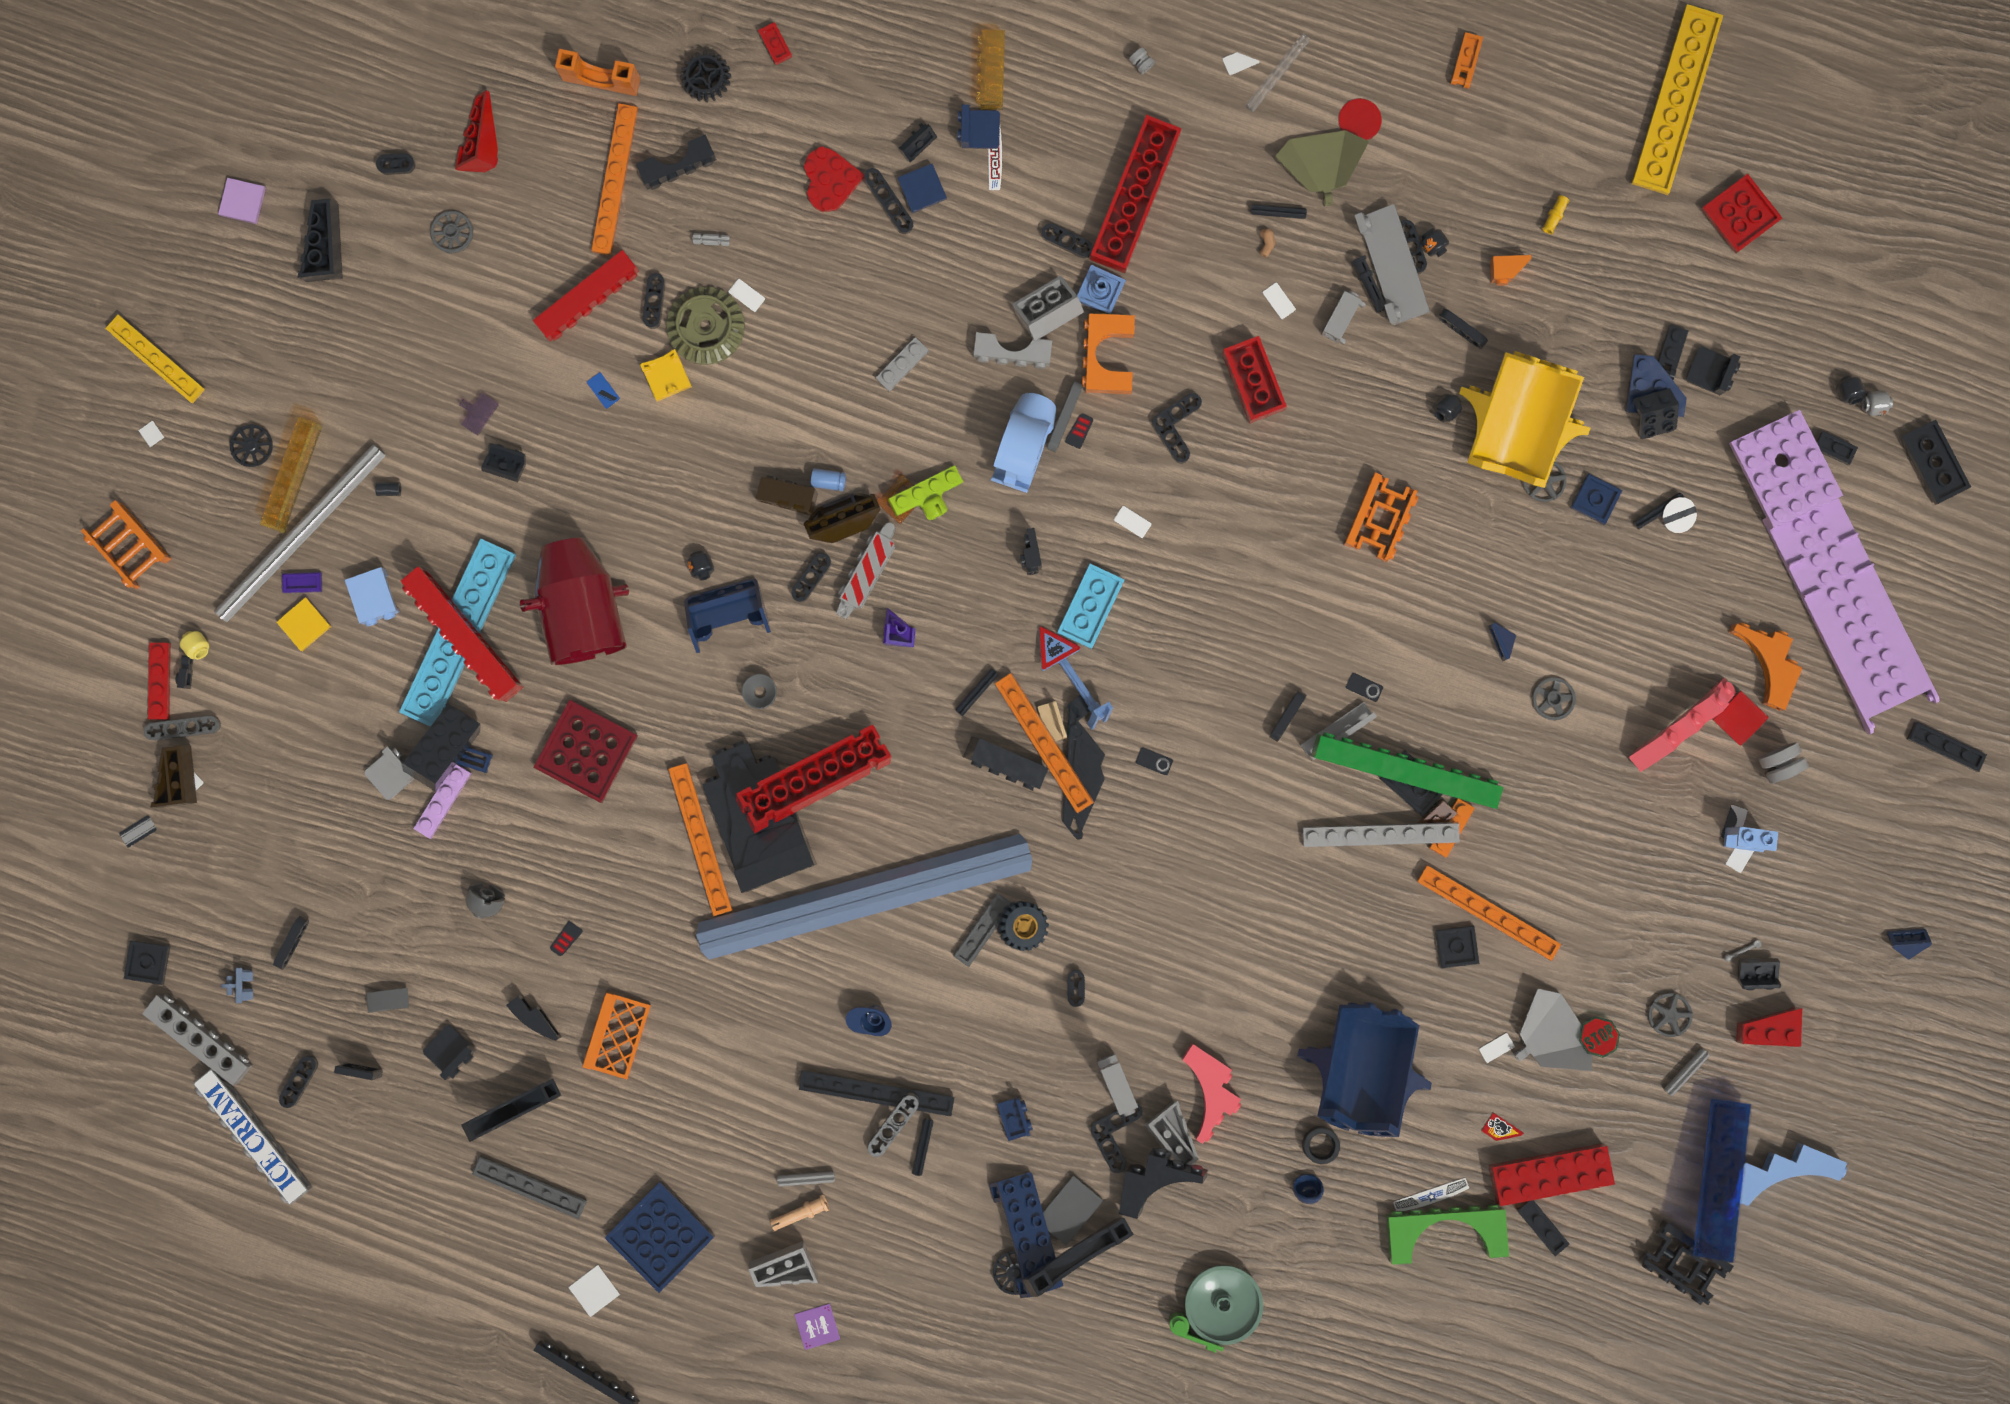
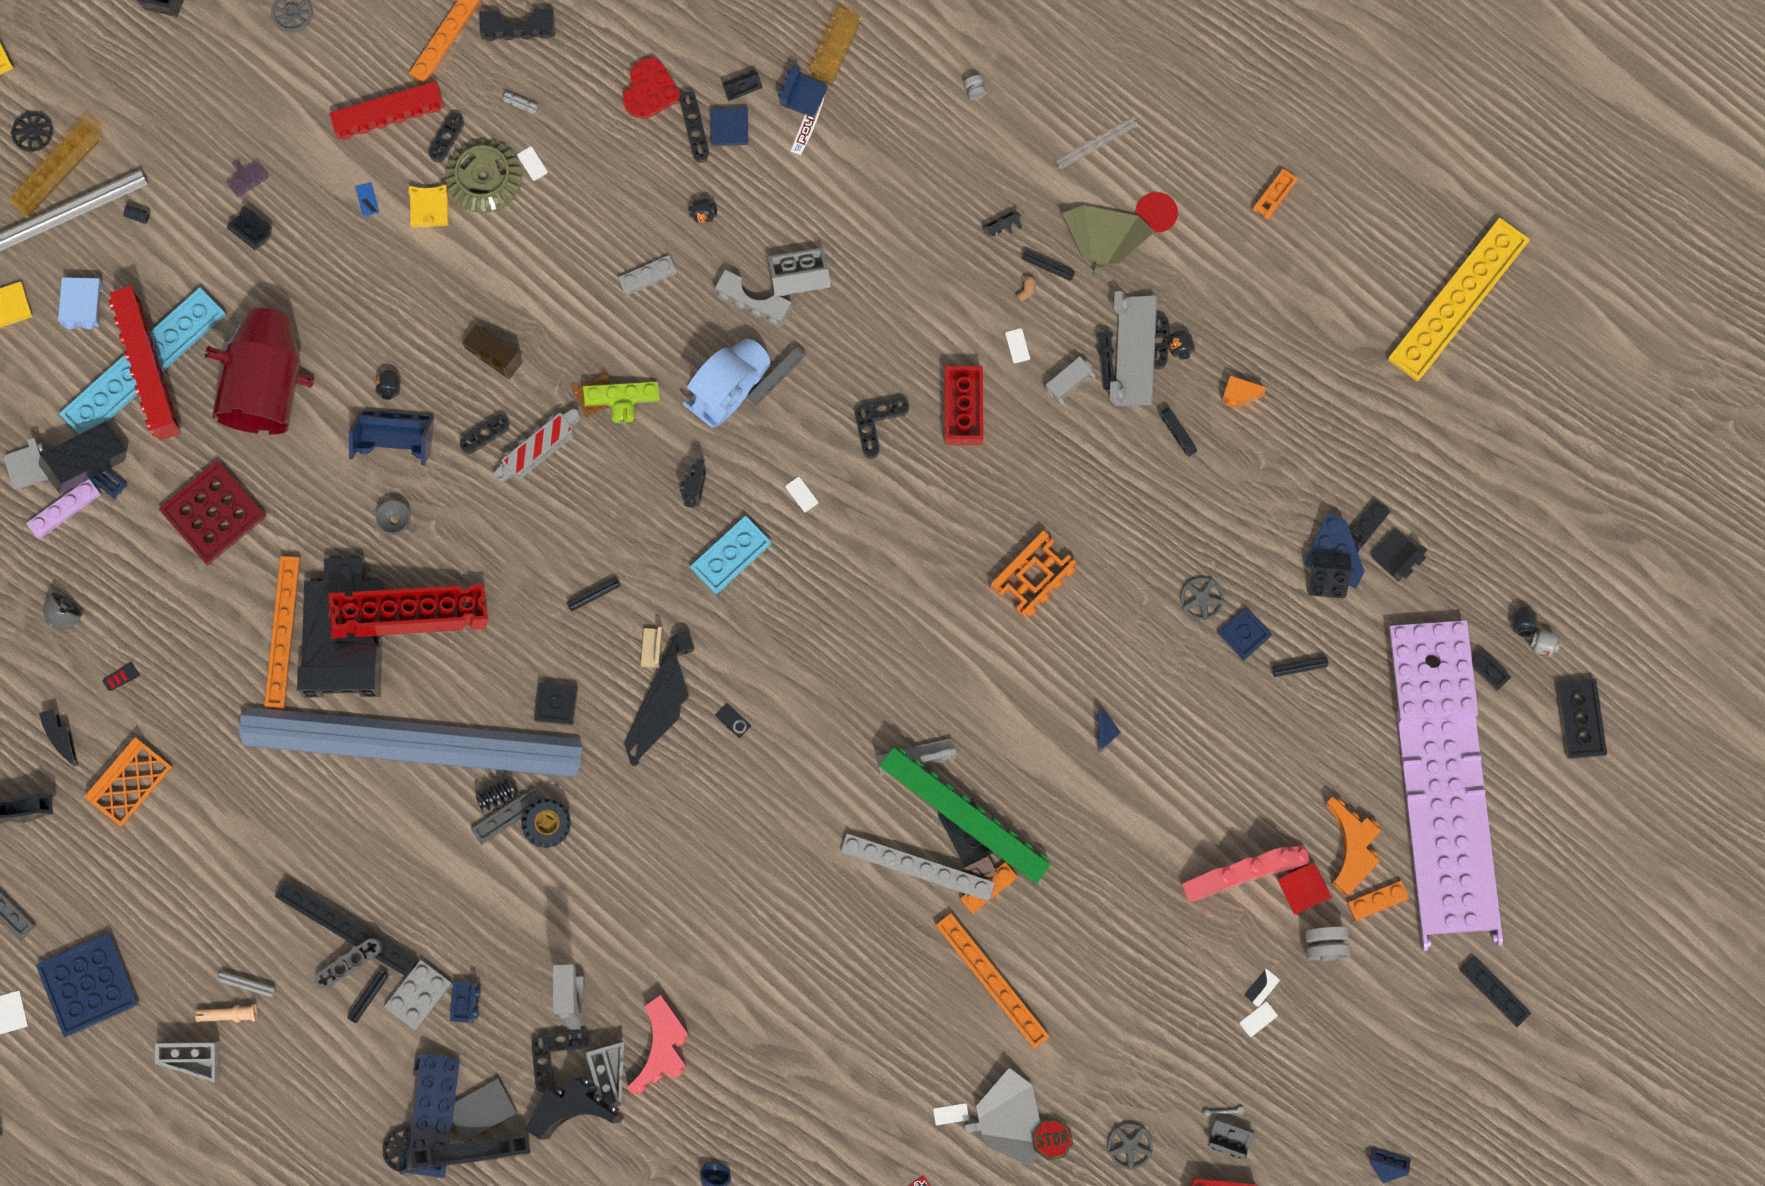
camera: 20 degrees right, 10 degrees down
dark purple tile [282,572,322,593] -> none
medium lavender sticker [795,1304,840,1350] -> none
dark brown wedge [803,493,881,543] -> none
medium blue piece [811,468,846,491] -> none
dark blue piece [845,1005,892,1036] -> none
dark purple slope [883,608,916,647] -> none
black wedge [963,736,1049,791] -> none
orange plate [995,673,1094,813] -> none
medium blue piece [1039,627,1113,730] -> none
black beam [1042,223,1093,259] -> none
black sticker [1065,414,1093,449] -> none
black beam [1067,970,1085,1007] -> none
medium blue plate [1077,265,1126,314] -> none
orange arch [1082,314,1135,394] -> none
red brick [1090,115,1182,274] -> none
white sticker [1223,52,1259,75] -> none
black beam [1269,690,1307,742] -> none
dark blue cylinder [1297,1002,1432,1137] -> none
black tyre [1302,1126,1340,1165] -> none
black sticker [1346,673,1384,702] -> none
black head [1433,394,1462,422] -> none
black tile [1435,925,1480,969] -> none
yellow cylinder [1459,351,1590,488] -> none
dark grey wheel [1532,677,1576,720] -> none
yellow pin [1542,195,1569,235] -> none
white sticker [1663,497,1697,533] -> none
red plate [1701,174,1783,254] -> none
light blue panel [1723,827,1778,852] -> none
none -> light grey plate [384,960,452,1031]
none -> black piece [475,777,519,814]
none -> black plate [534,683,578,726]
none -> black head [689,198,717,223]
none -> black plate [982,210,1022,236]
none -> orange plate [1347,881,1410,921]

